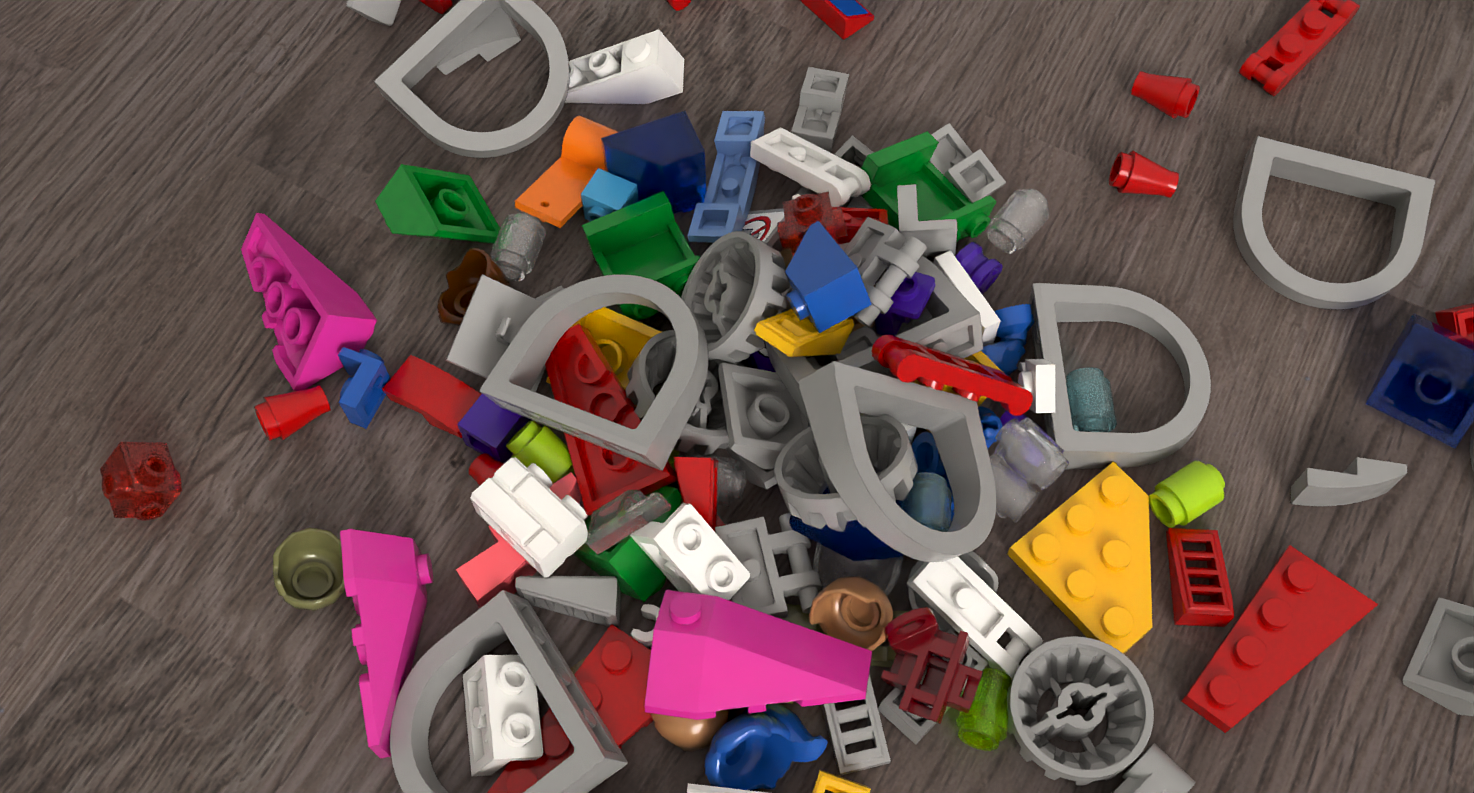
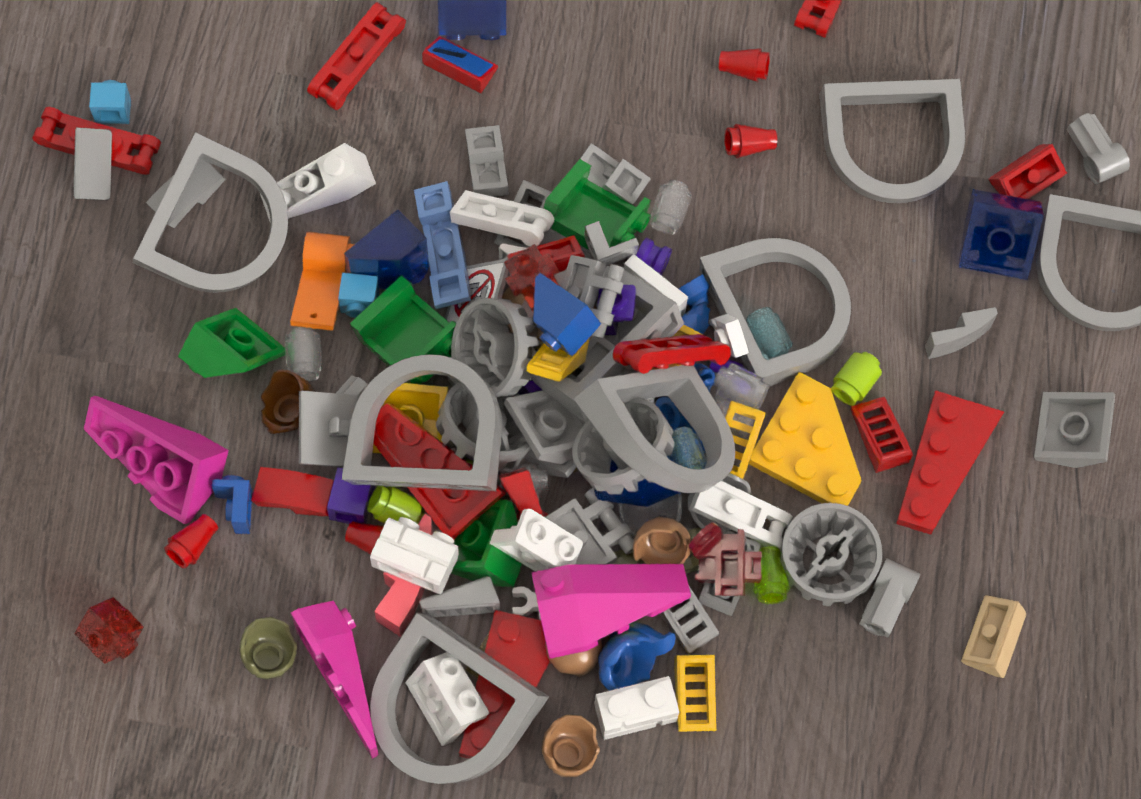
camera: 25 degrees left, 5 degrees up
clear tile [586,490,671,555] -> none
none -> yellow slope [725,400,766,479]

